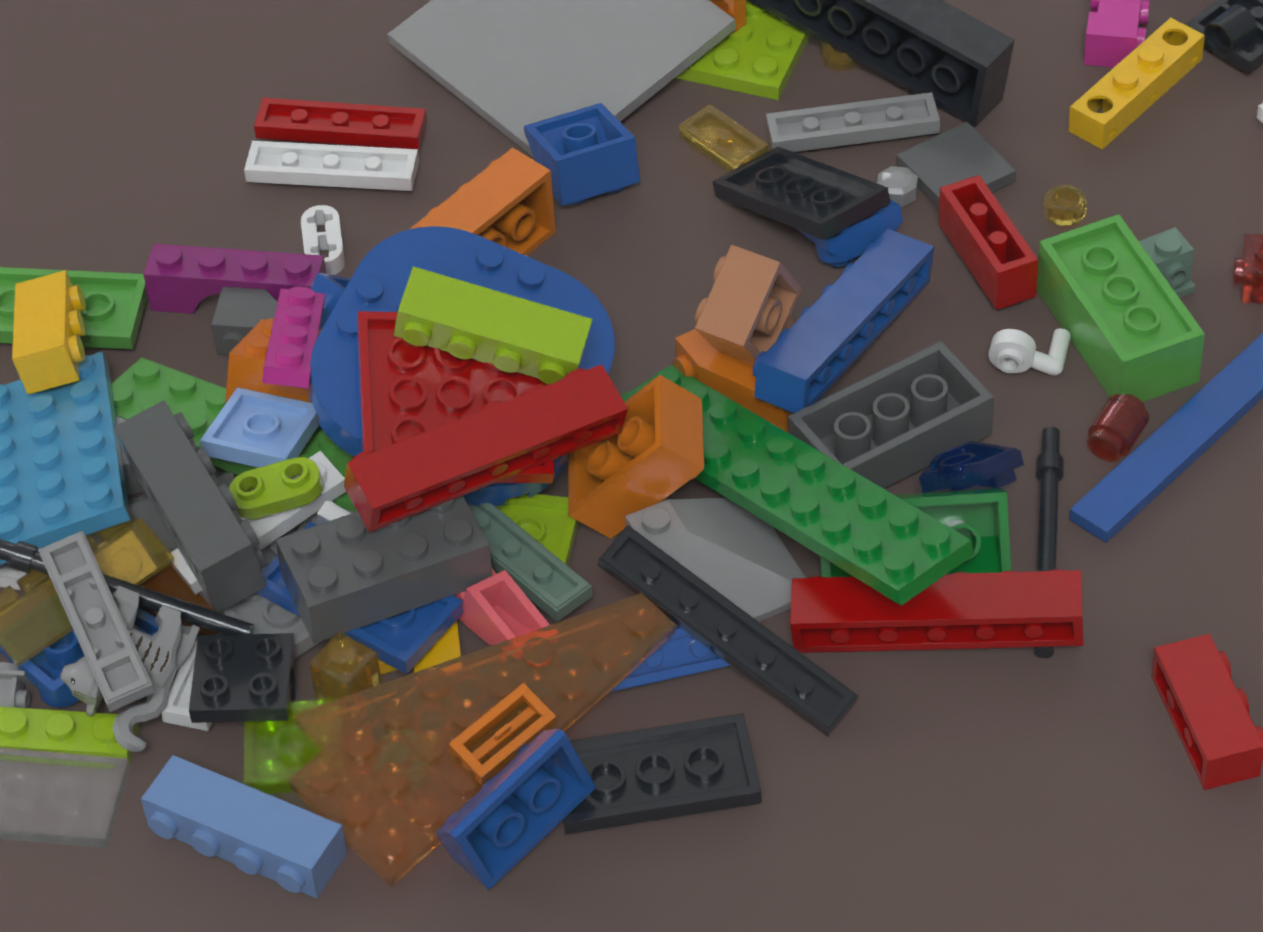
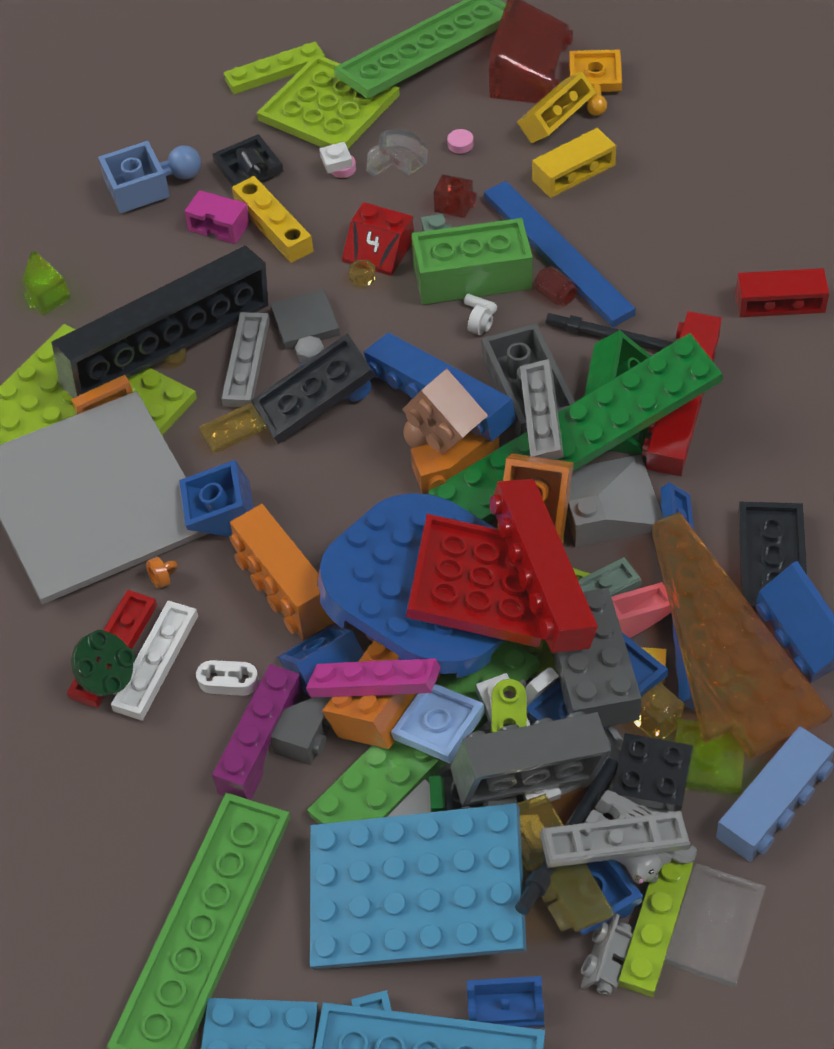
camera: 75 degrees left, 5 degrees up
yellow brick [12,270,86,395] -> none
lime brick [393,266,593,385] -> none
orange tile [449,682,557,785] -> none
black tile [598,525,858,737] -> none
clear blue plate [919,441,1024,493] -> none
red brick [939,175,1038,310] -> none
none -> dark green plate [71,630,136,696]
none -> orange tile [146,556,178,589]
none -> red slope [342,202,414,276]
none -> light grey plate [520,359,564,460]

